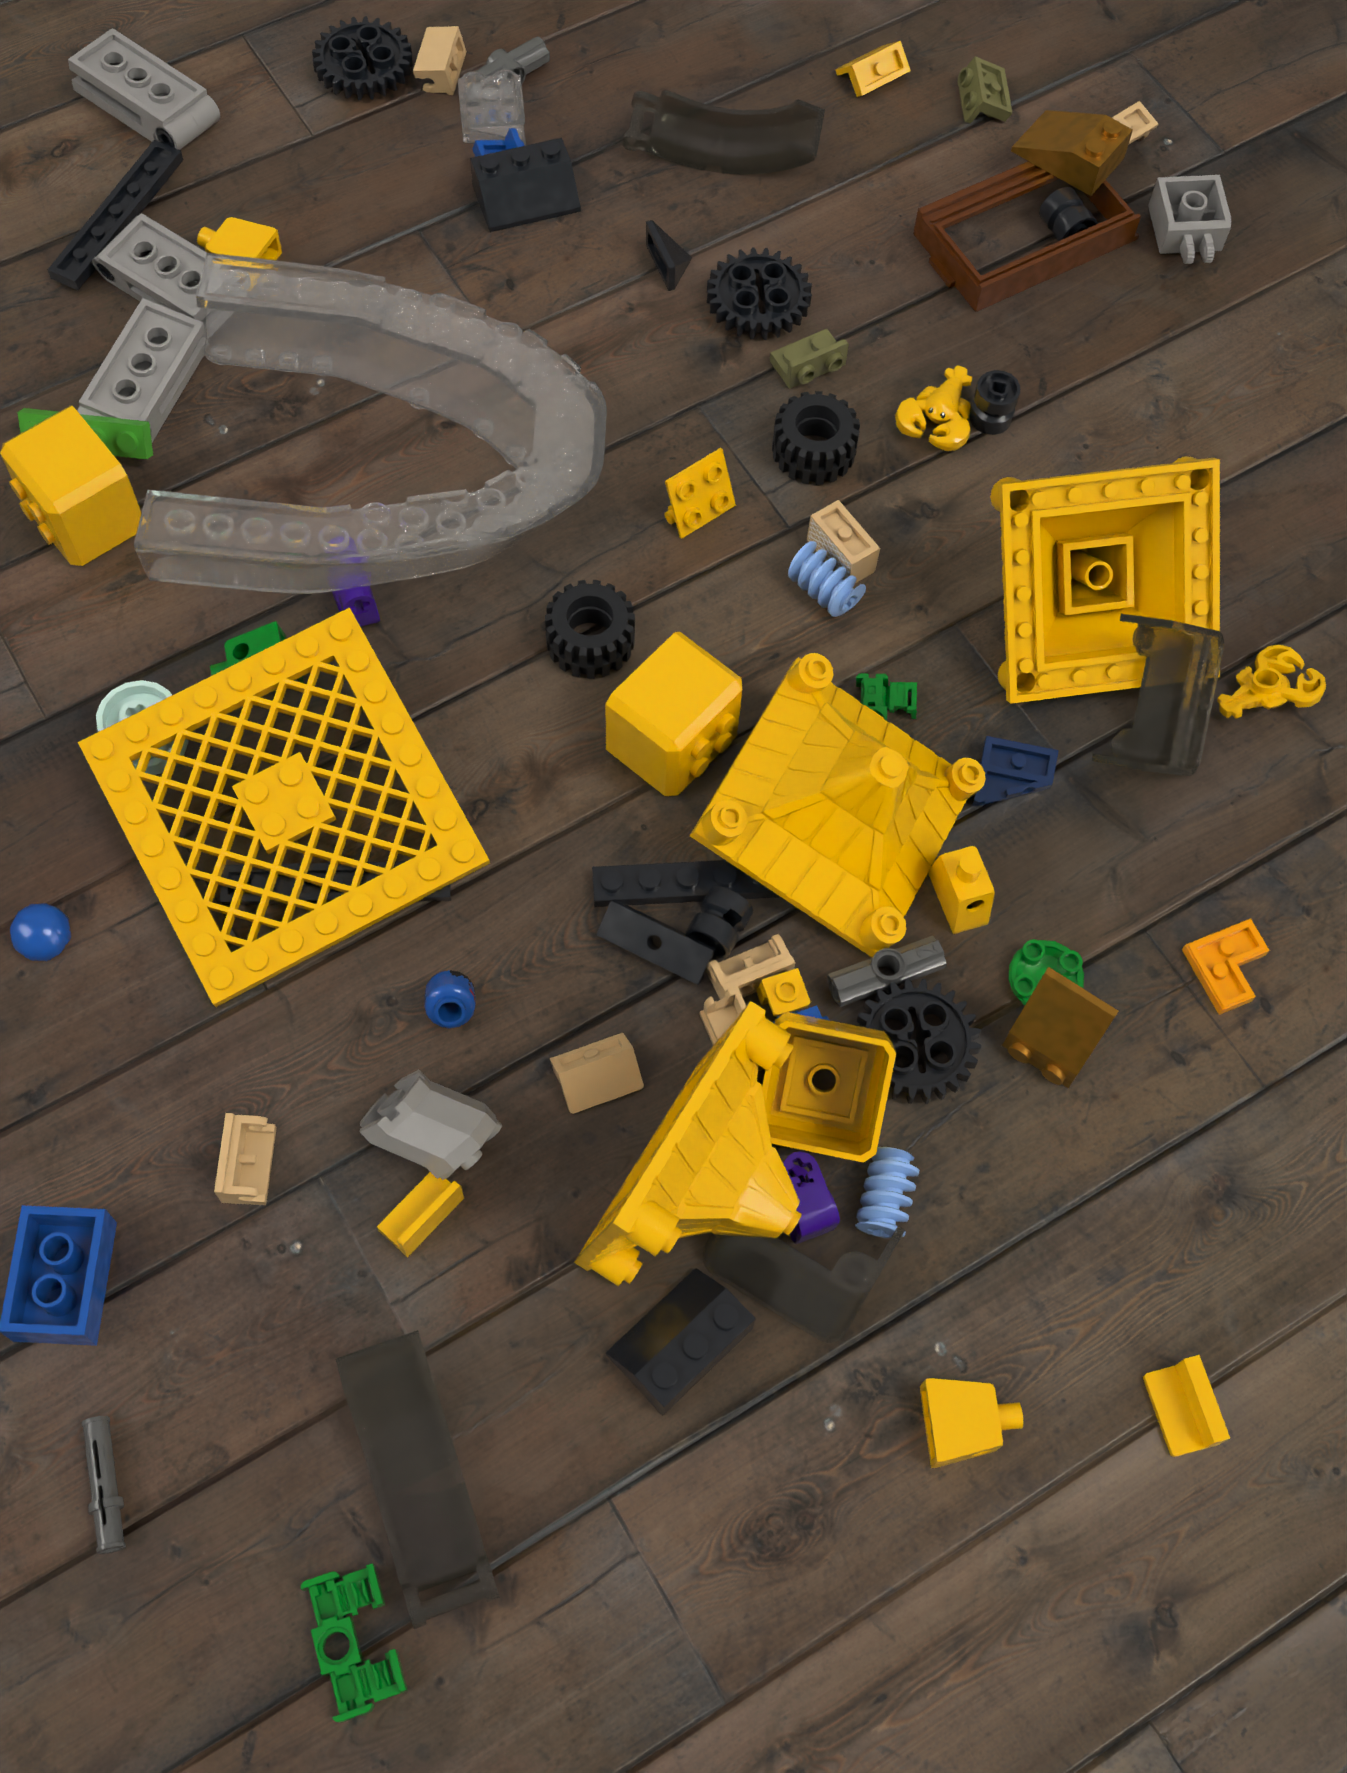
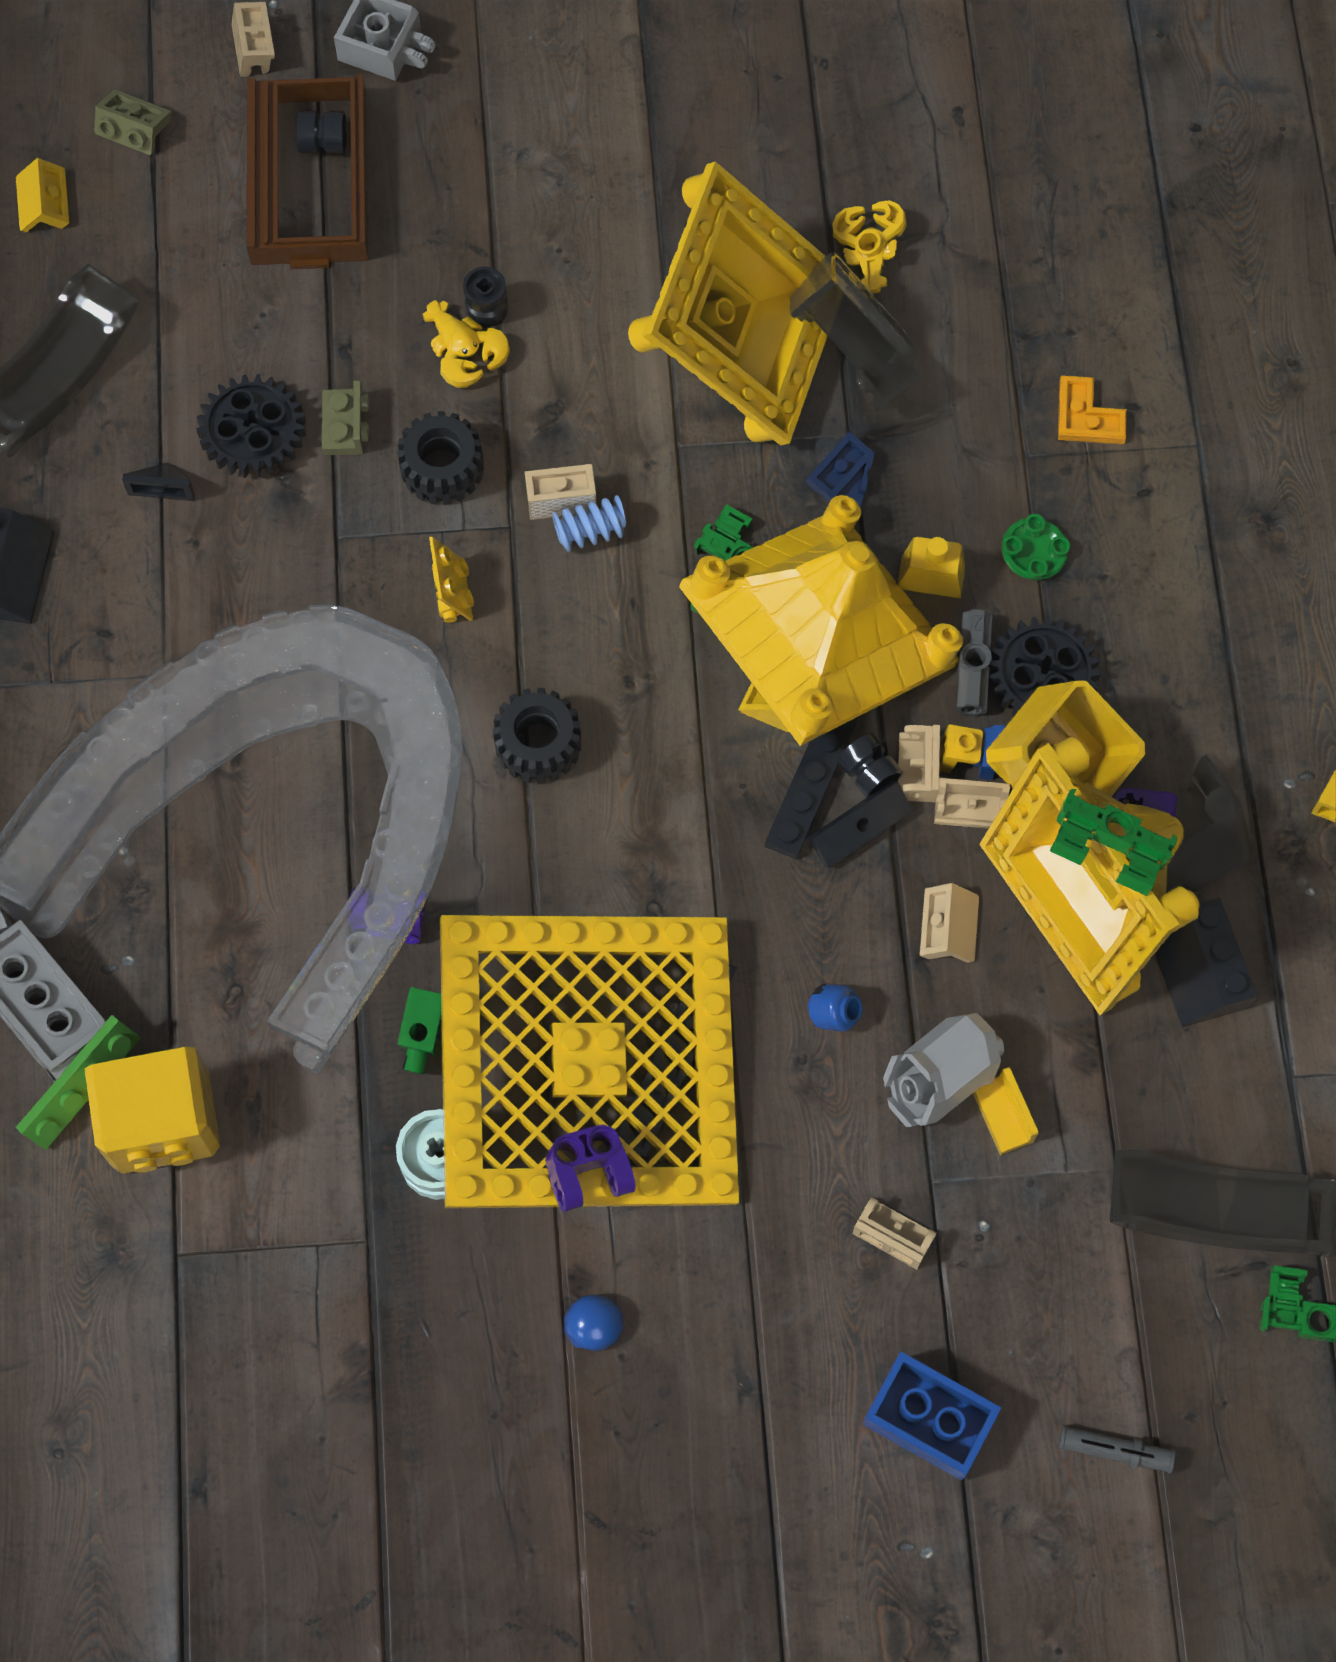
camera: 60 degrees left, 5 degrees up
yellow plate [605,632,742,796] -> none
light blue piece [855,1147,920,1238] -> none
pearl gold slope [1002,967,1119,1089] -> none
pearl gold slope [1011,110,1133,196] -> none
none -> dark purple piece [545,1125,635,1212]
none -> green piece [1049,789,1177,896]

